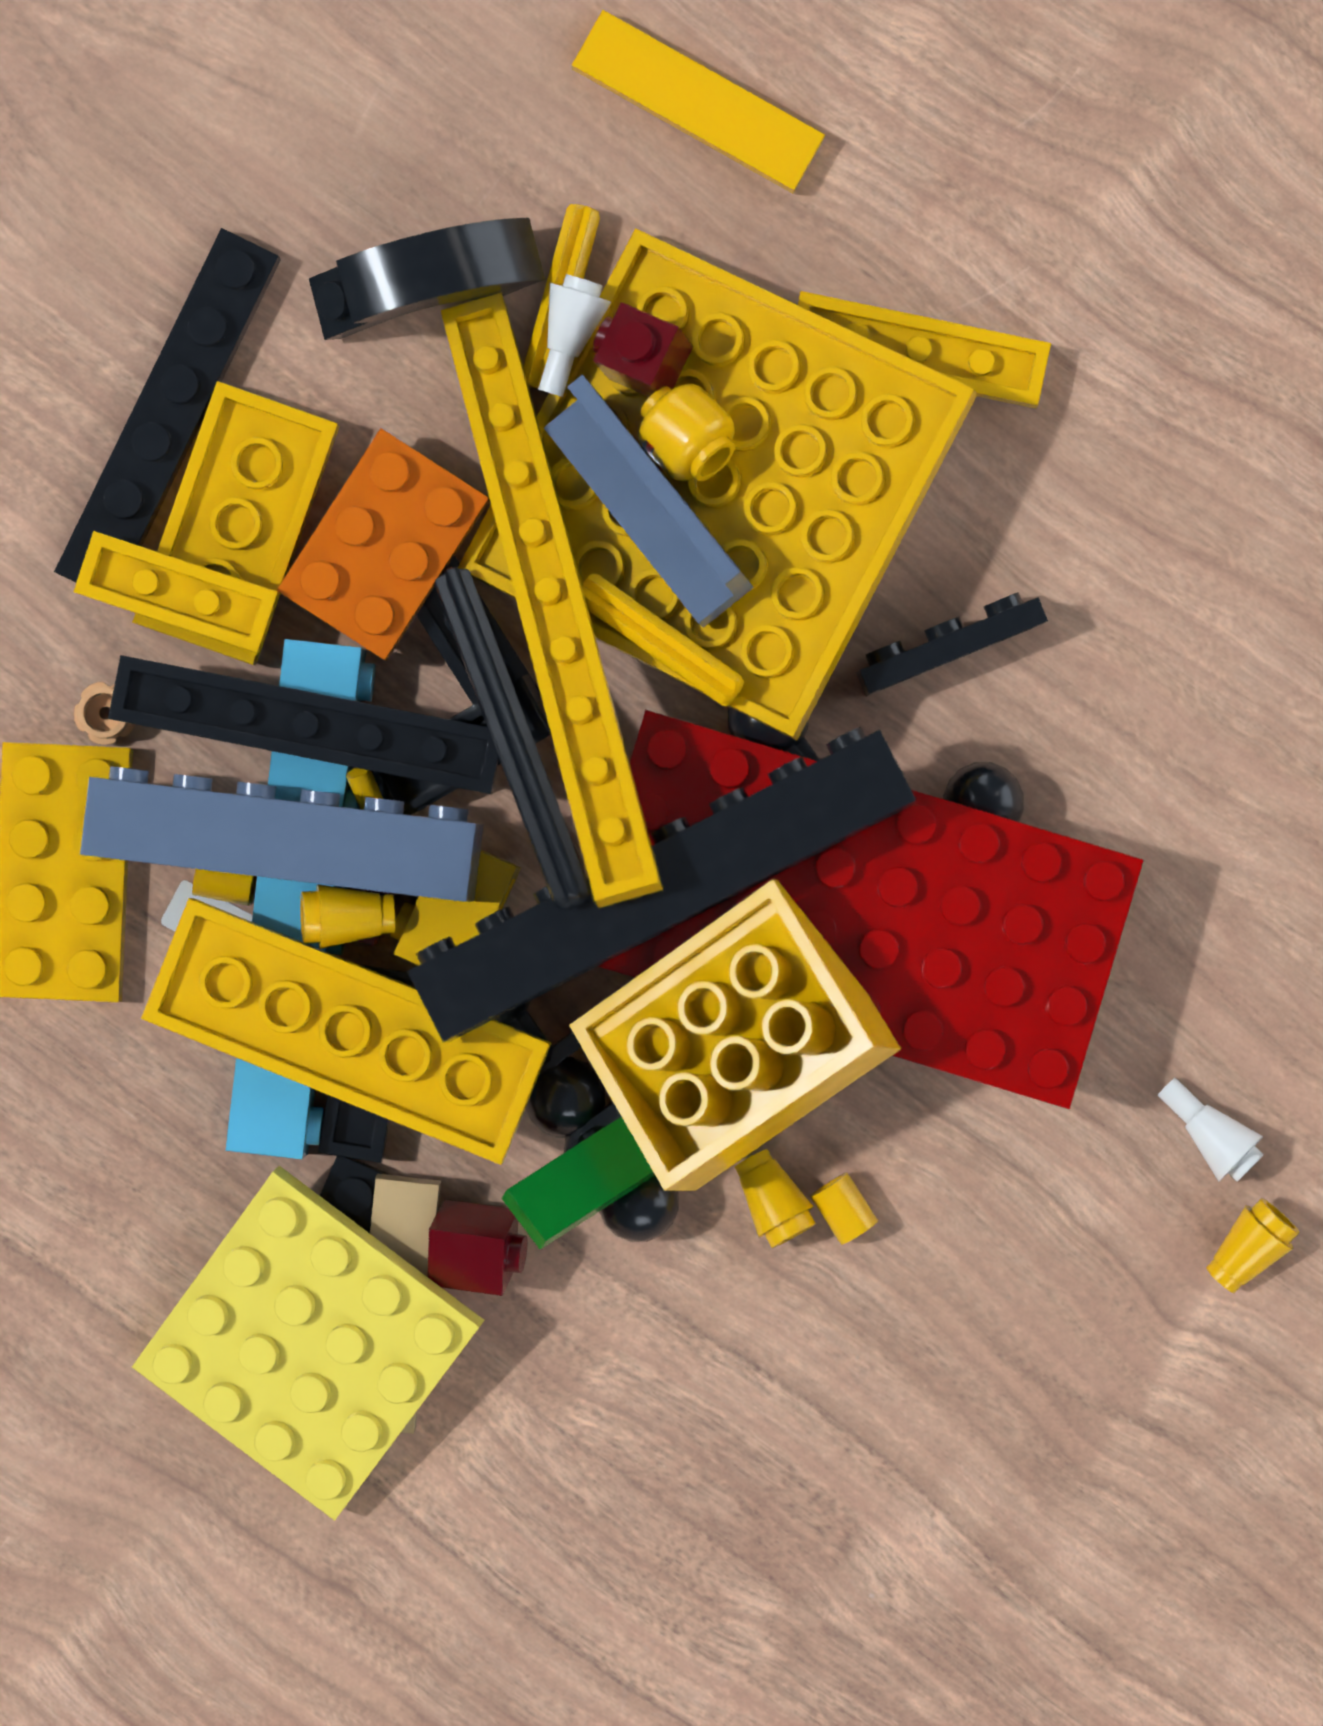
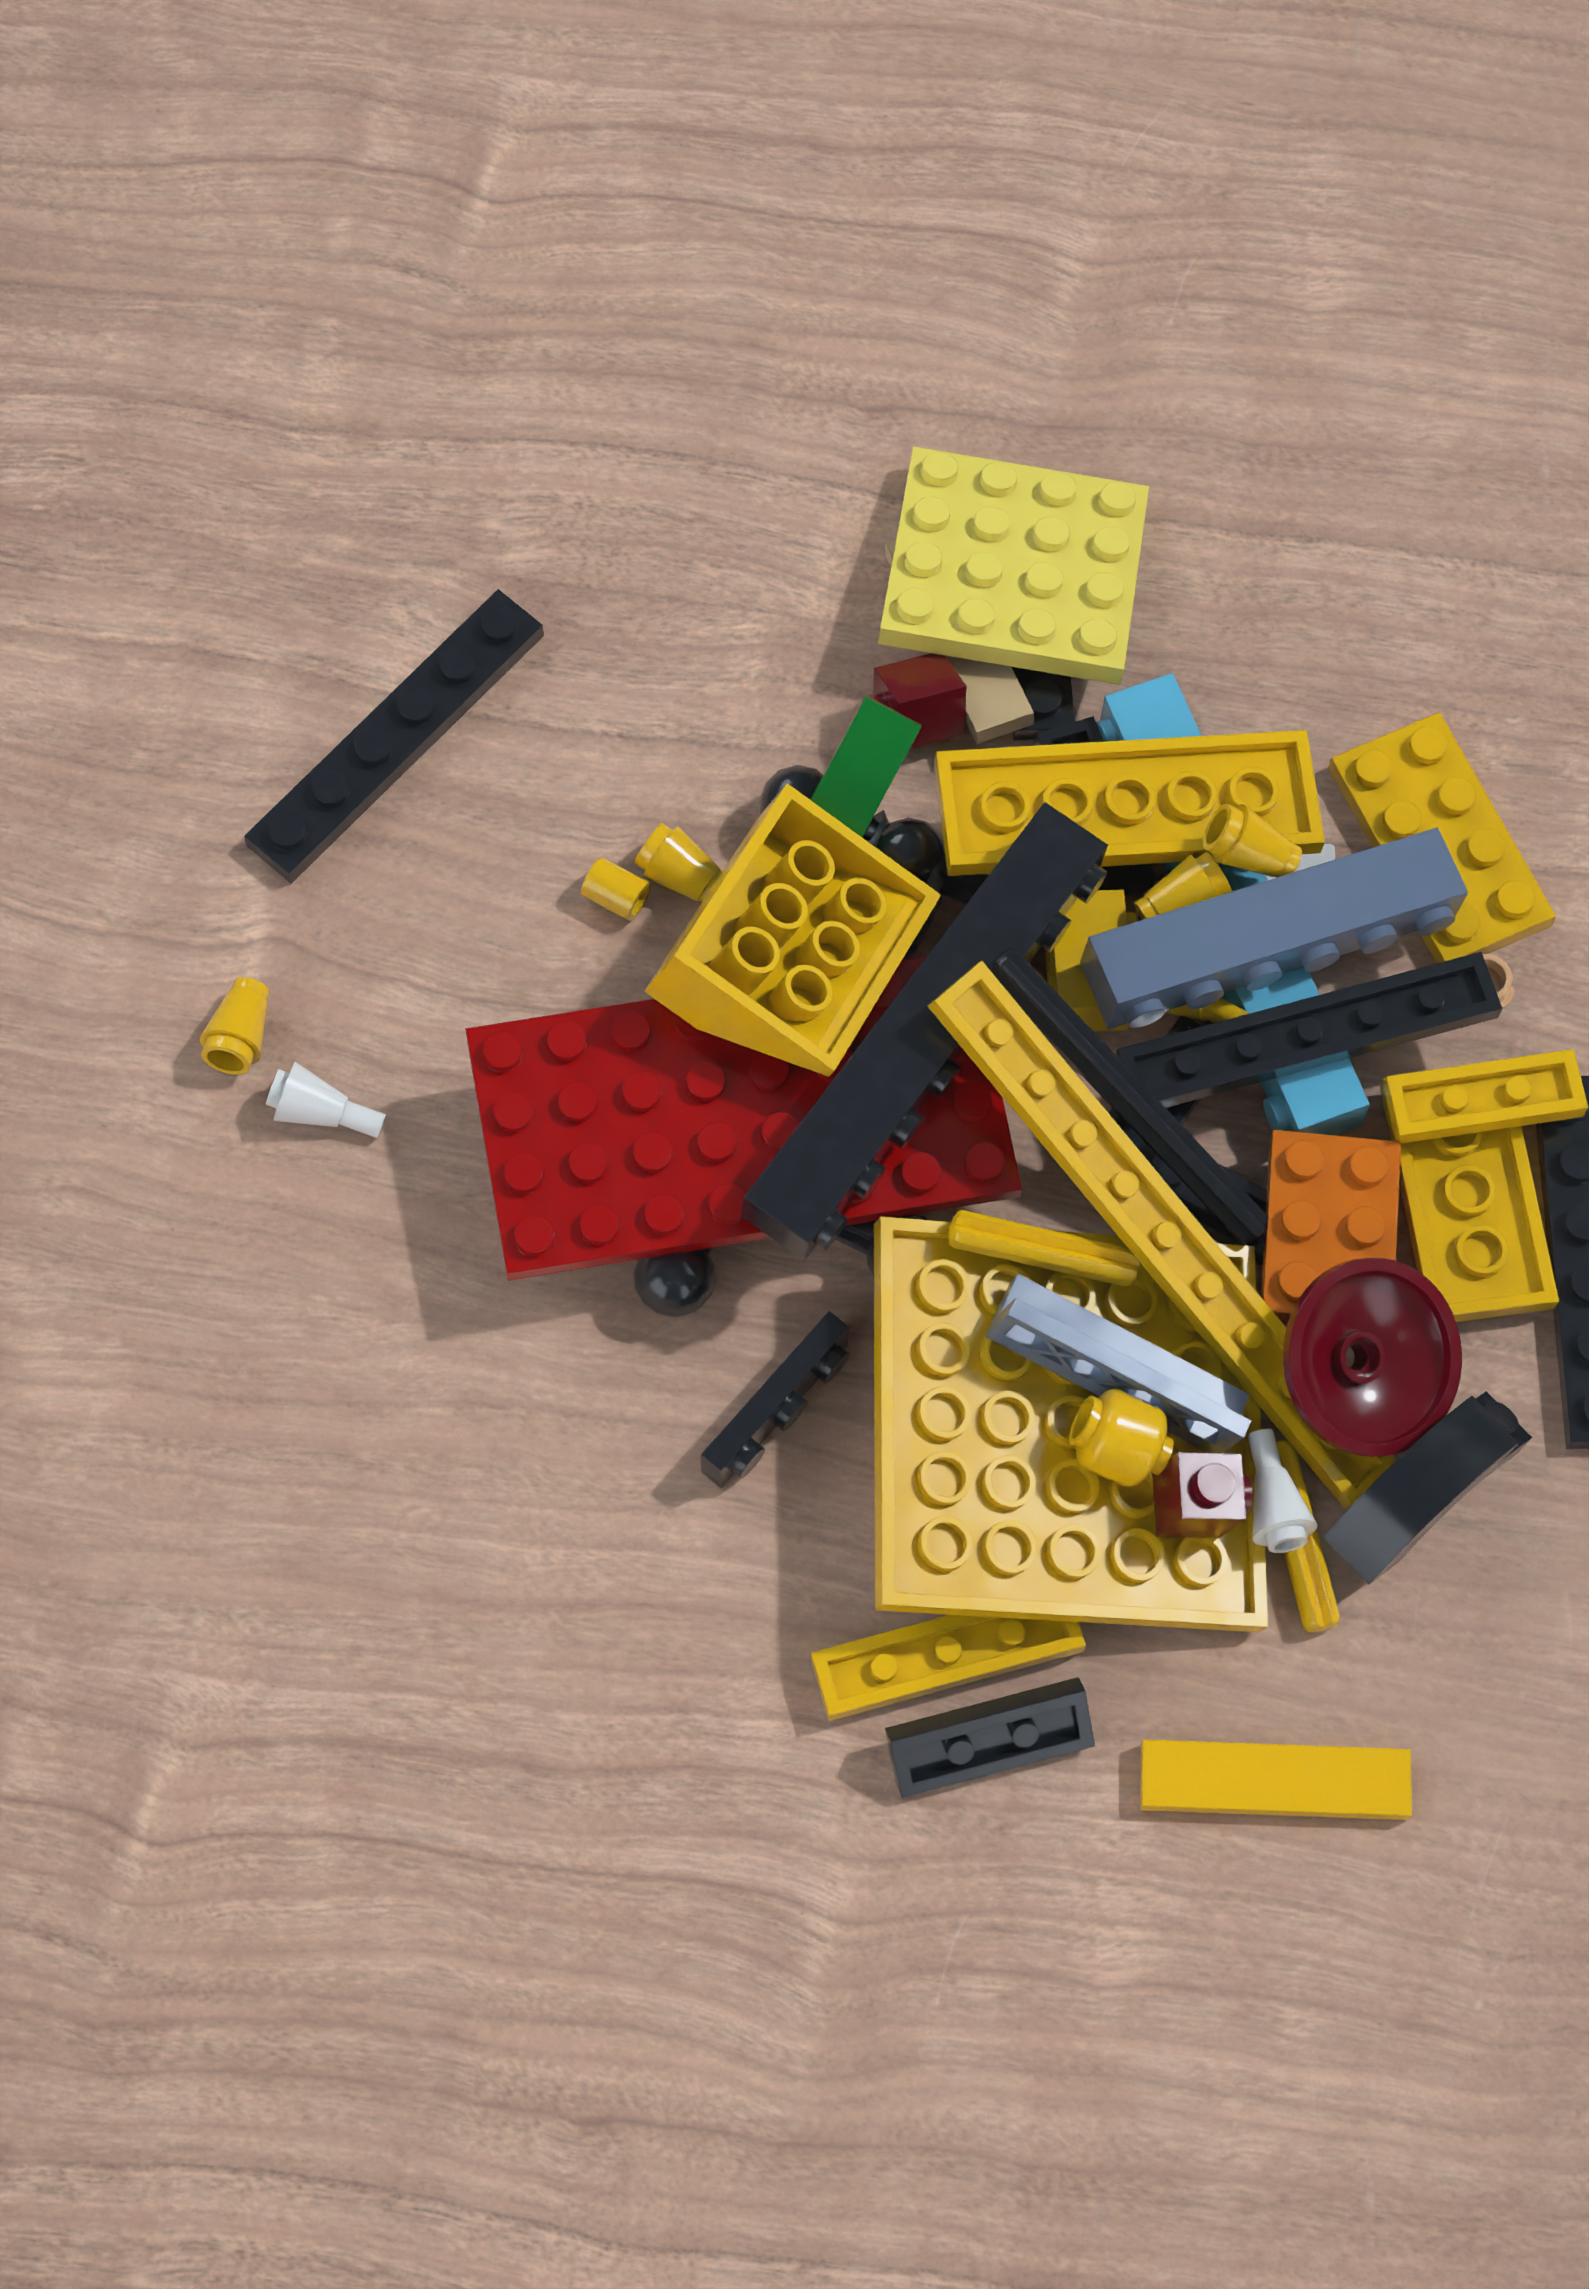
camera: 150 degrees right, 20 degrees down
none -> black plate [244,589,544,884]
none -> black plate [885,1677,1095,1798]
none -> yellow cone [1203,803,1302,878]
none -> dark red dish [1283,1258,1462,1457]

